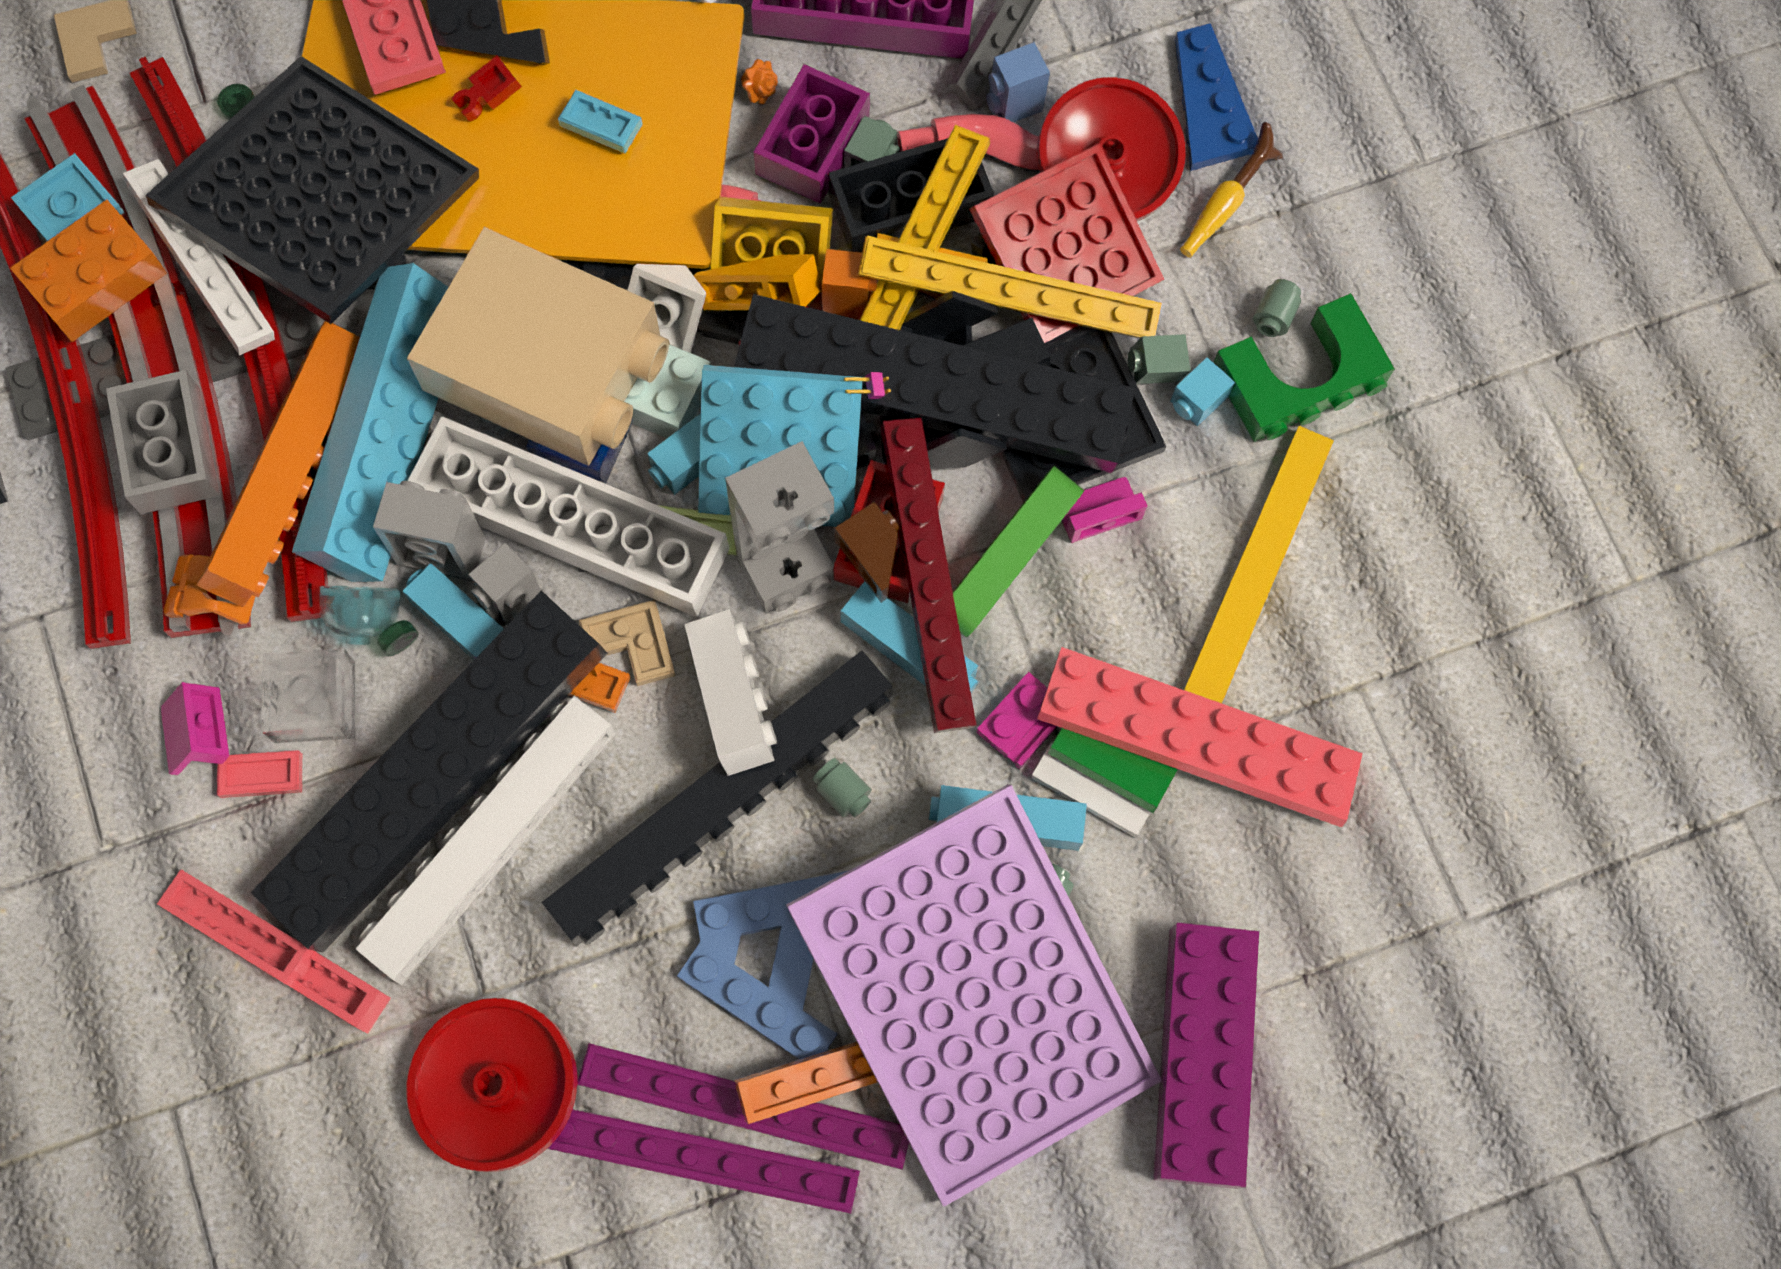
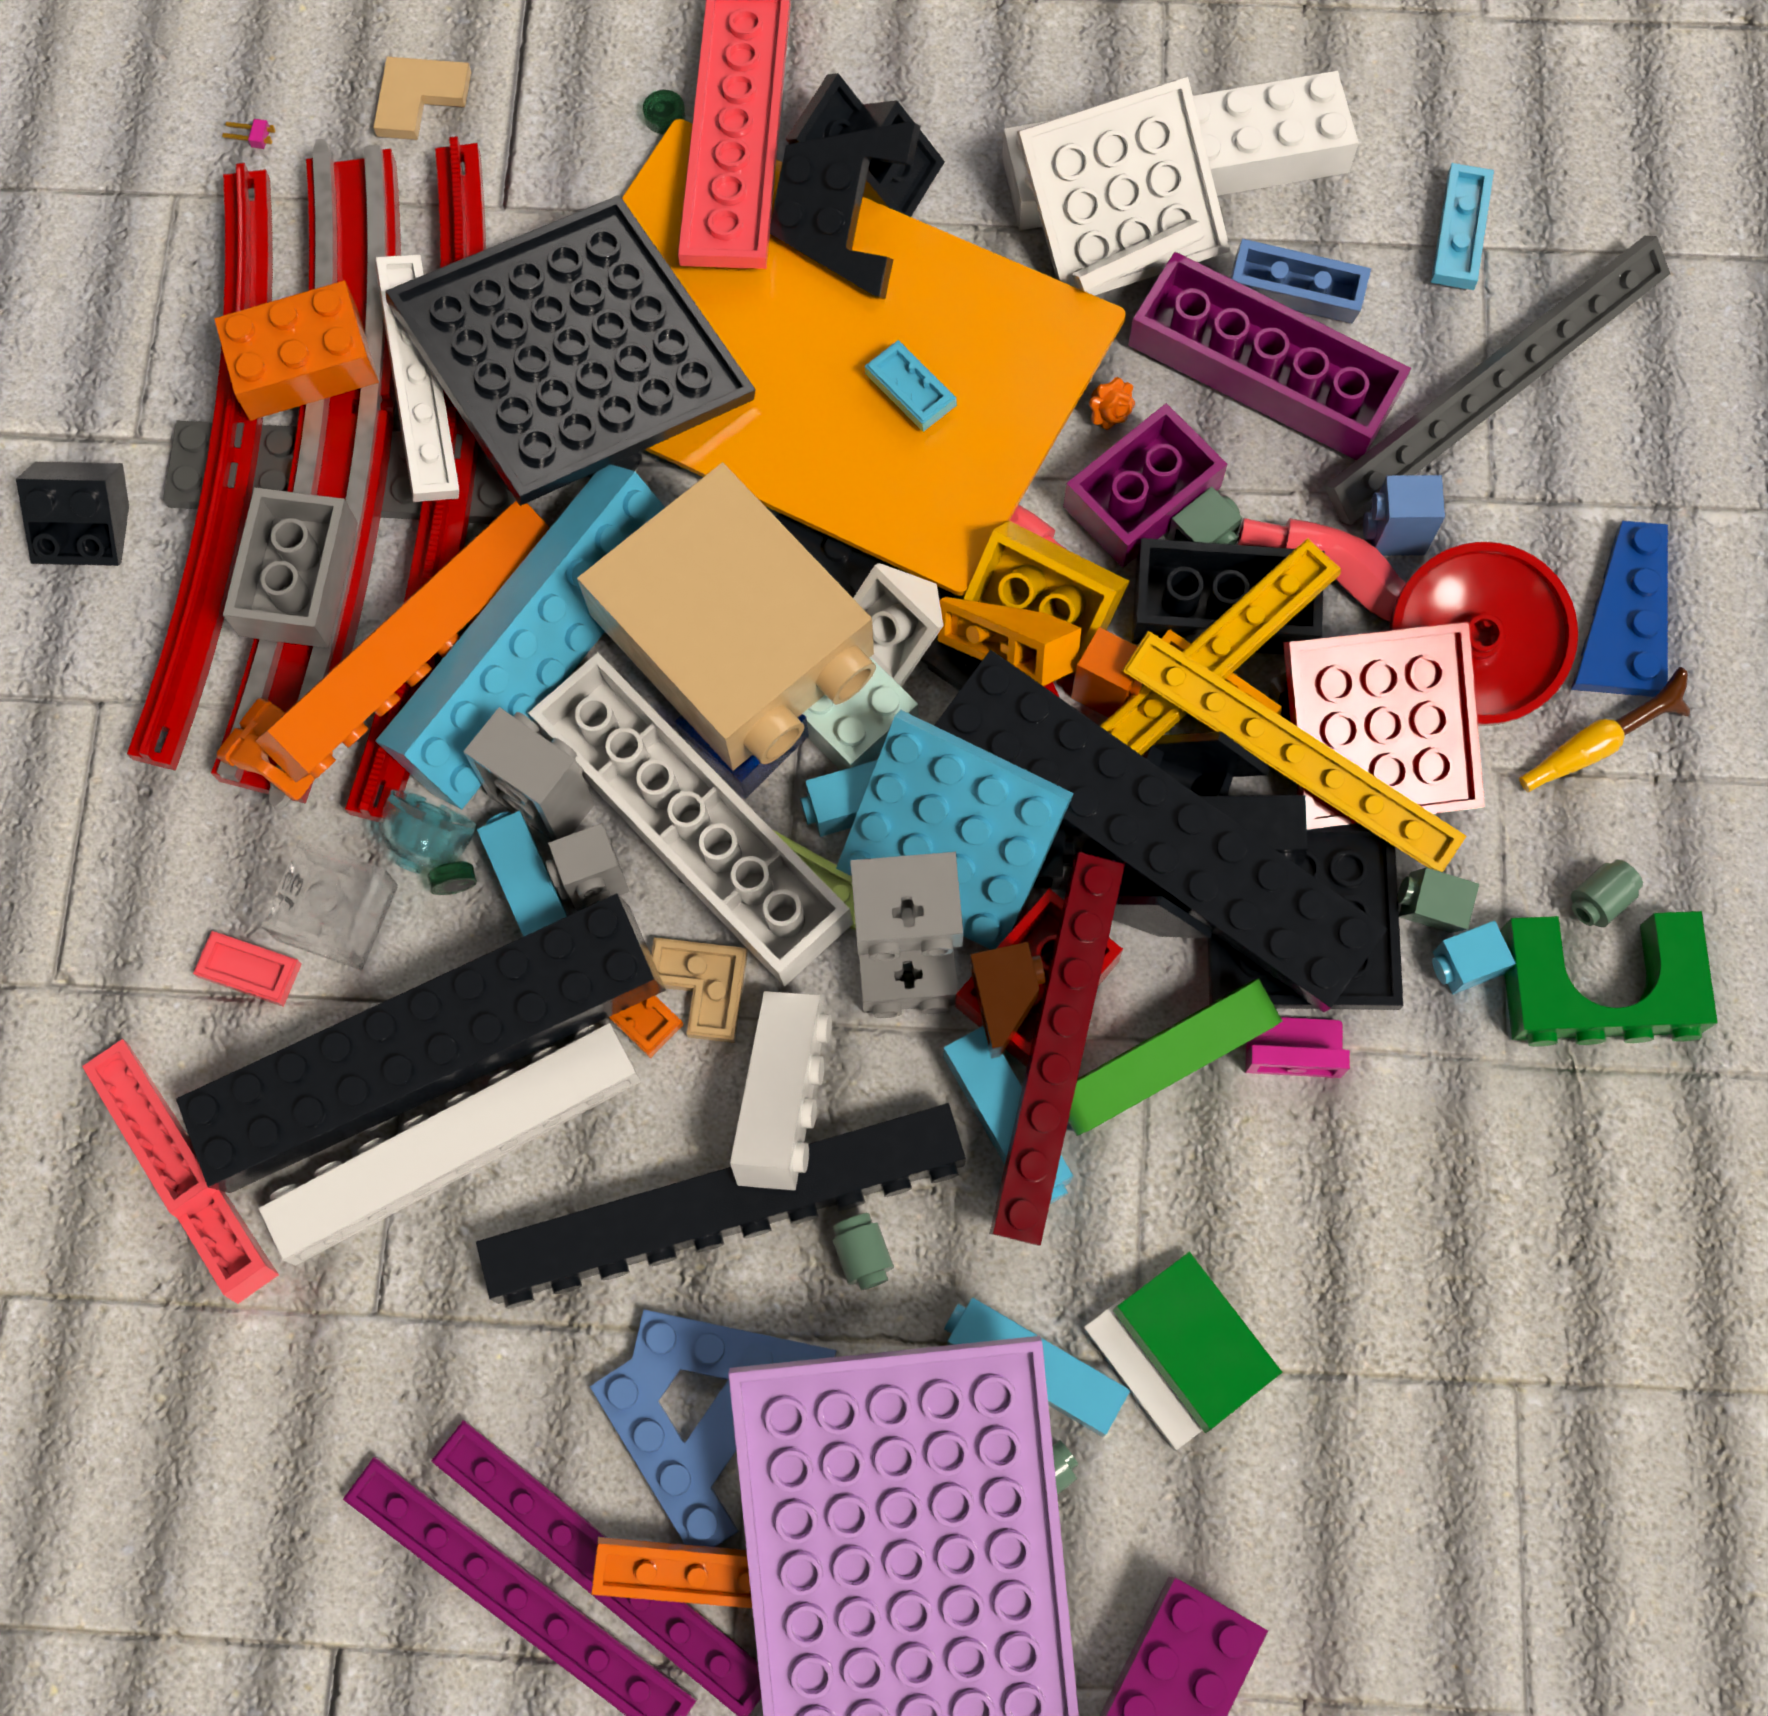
camera: 30 degrees right, 0 degrees up
medium azure plate [11,153,124,241] -> none
dark pink panel [161,682,229,775] -> none
clear green tile [217,84,255,120] -> none
red dish [407,998,577,1172] -> none
red plate [452,55,522,122] -> none
dark pink piece [844,372,891,399] -> none
dark pink plate [976,672,1058,770] -> none
coral plate [1037,647,1363,827] -> none
yellow tile [1184,426,1334,703] -> none

